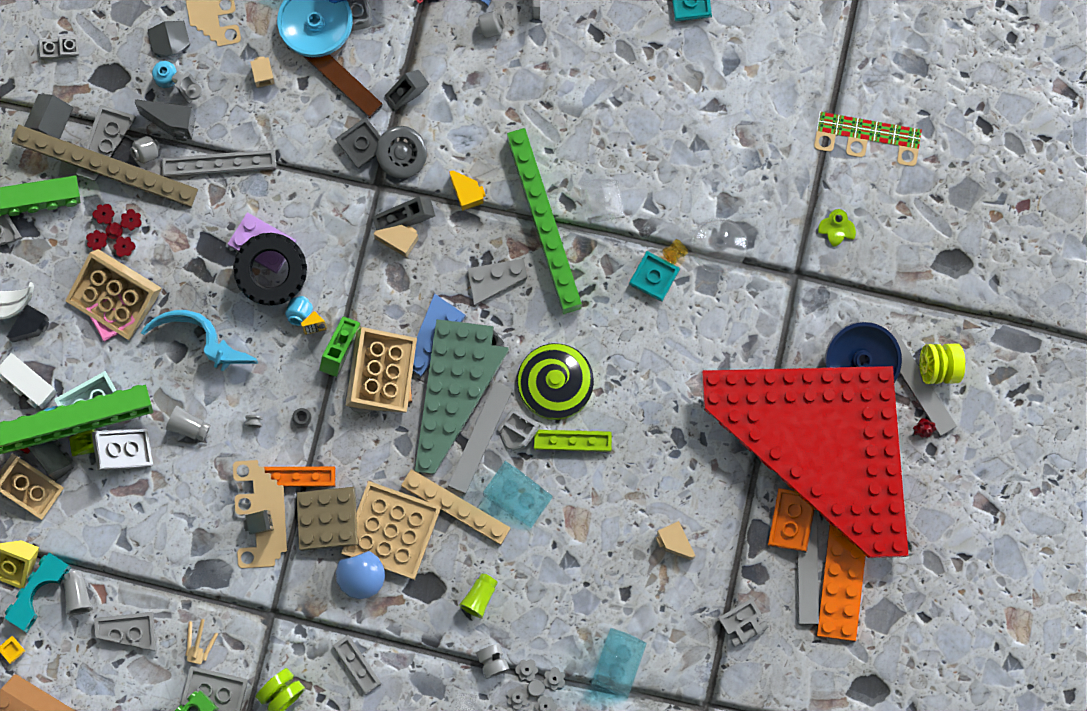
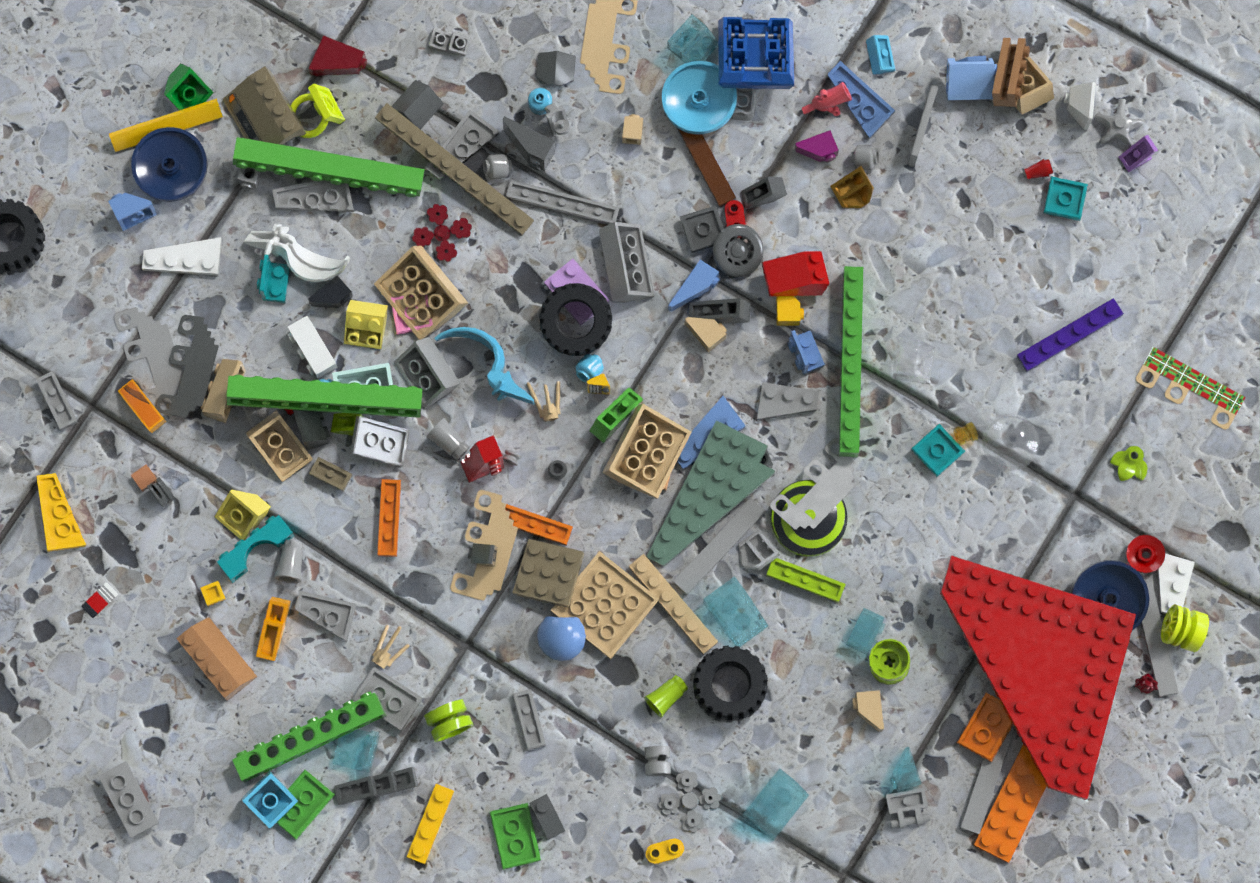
camera: 20 degrees right, 0 degrees up
none -> light orange slope [256,596,291,661]
none -> dark tan plate [309,457,353,492]
none -> light yellow slope [344,300,388,349]
none -> orange plate [377,479,401,557]
none -> light grey slope [394,337,460,409]
none -> red wedge [460,435,504,483]
none -> tan plant [527,381,561,422]
none -> light grey slope [599,222,655,302]
none -> medium blue slope [668,260,720,312]
none -> black tyre [693,645,768,722]
none -> red plate [725,200,746,238]
none -> red slope [762,251,830,297]
none -> light grey piece [770,438,855,529]
none -> medium blue bracket [787,330,825,375]
none -> magenta slope [794,130,839,162]
none -> pearl gold slope [830,166,874,208]
none -> clear light blue brick [846,608,886,655]
none -> lime wheel [869,639,910,685]
none -> clear light blue slope [890,747,922,792]
none -> dark purple plate [1017,298,1124,372]
none -> red dish [1126,535,1165,573]
none -> white wing [1157,554,1195,614]

